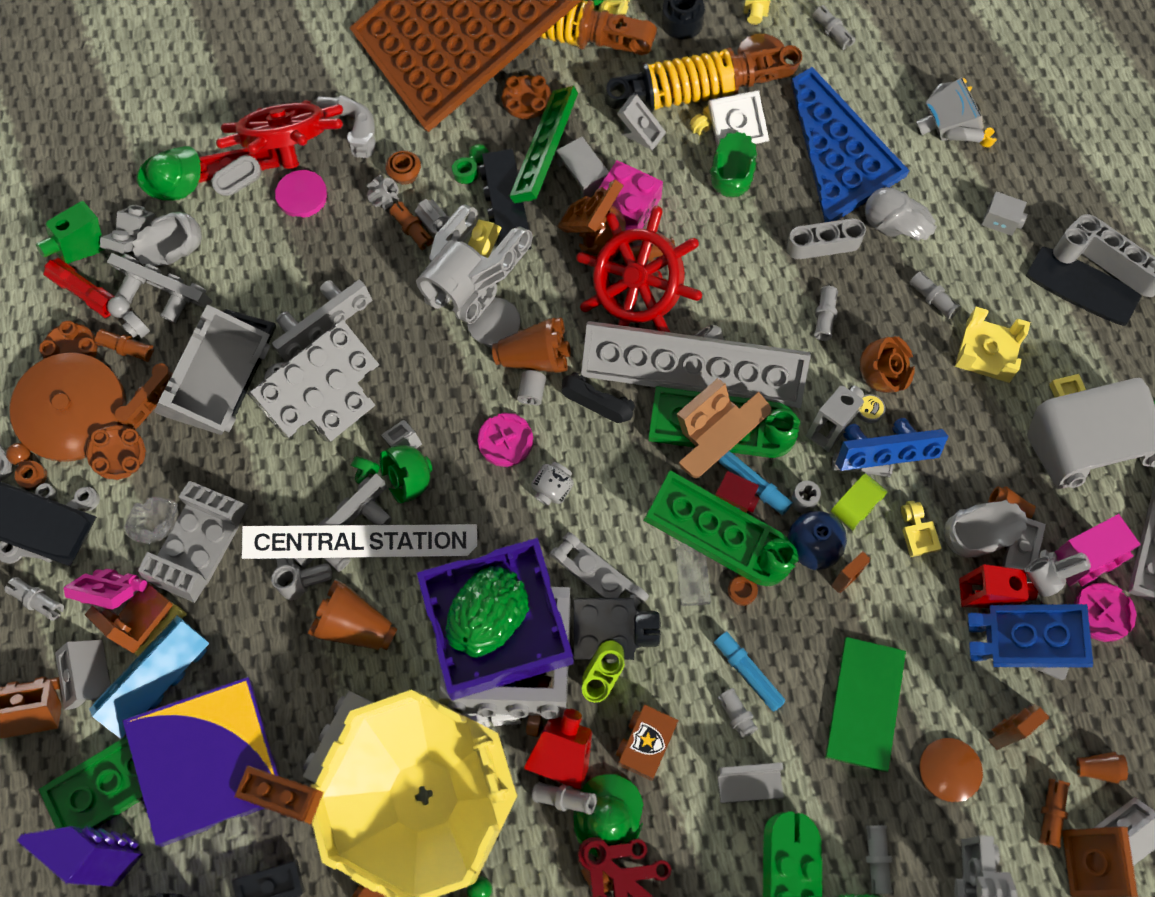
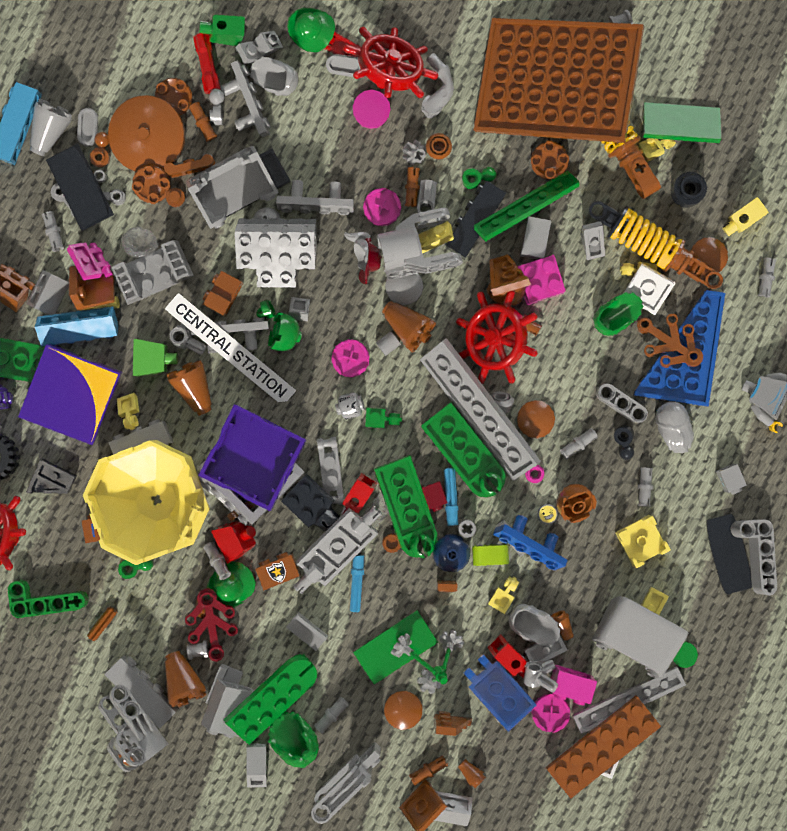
camera: 40 degrees right, 20 degrees up
dark orange tile [234,765,324,825] -> none
green hair [445,565,529,658] -> none
black piece [562,372,635,423] -> none
lime beam [582,641,624,703] -> none
medium nougat plate [677,378,771,478] -> none
light grey pin [717,688,758,739] -> none
light grey torso [806,386,864,452] -> none
none -> light yellow plate [117,393,139,430]
none -> bright green torso [133,339,178,377]
none -> dark orange plate [166,188,185,207]
none -> dark orange brick [203,271,243,317]
none -> light grey plate [293,506,382,594]
none -> red torso [341,473,378,515]
none -> hair [344,232,382,284]
none -> dark pink tile [363,188,401,226]
none -> green plate [365,408,402,428]
none -> light grey plant [391,630,464,694]
none -> dark orange dish [517,400,555,438]
none -> dark pink plate [525,465,544,483]
none -> black plate [614,425,634,460]
none -> dark orange plant [637,314,703,368]

